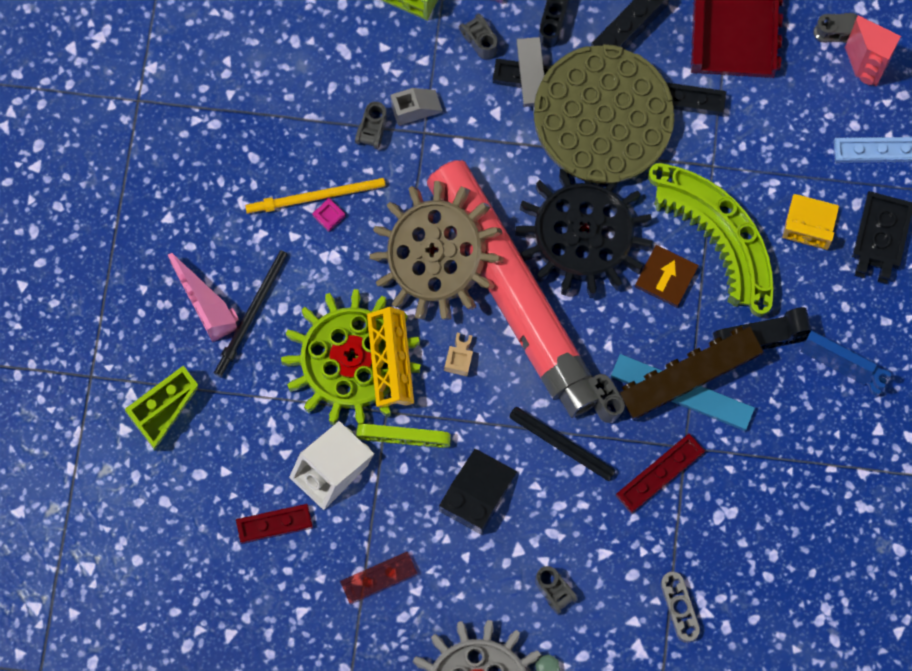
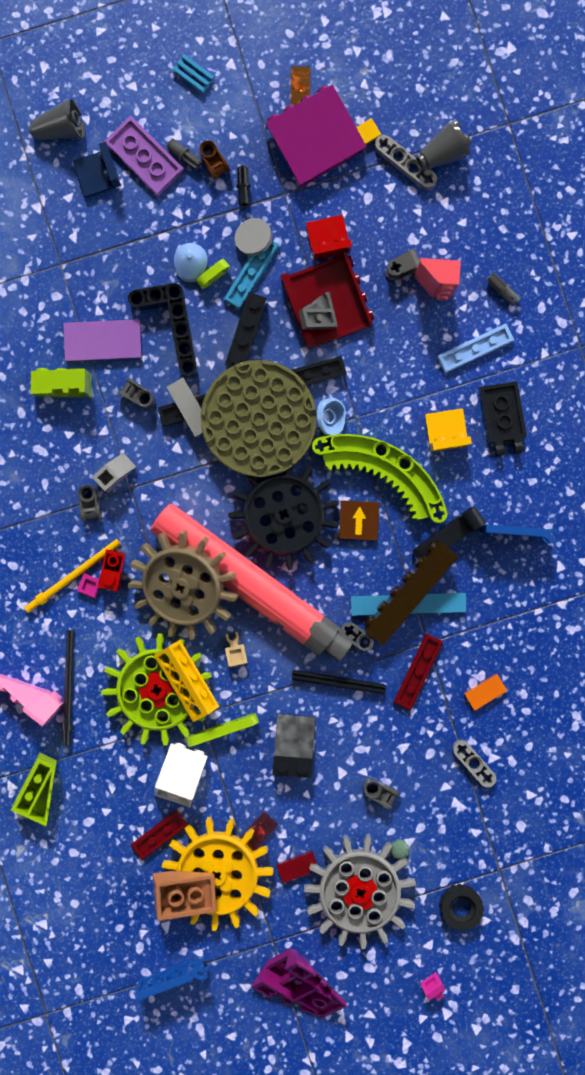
camera: 25 degrees left, 15 degrees up
none -> red slope [98,549,126,591]
none -> nougat slope [153,871,216,921]
none -> yellow gear [162,817,274,931]
none -> dark red tile [277,850,318,883]
none -> dark grey wing [299,292,338,330]
none -> light blue hat [317,398,346,436]
none -> orange tile [464,674,507,710]

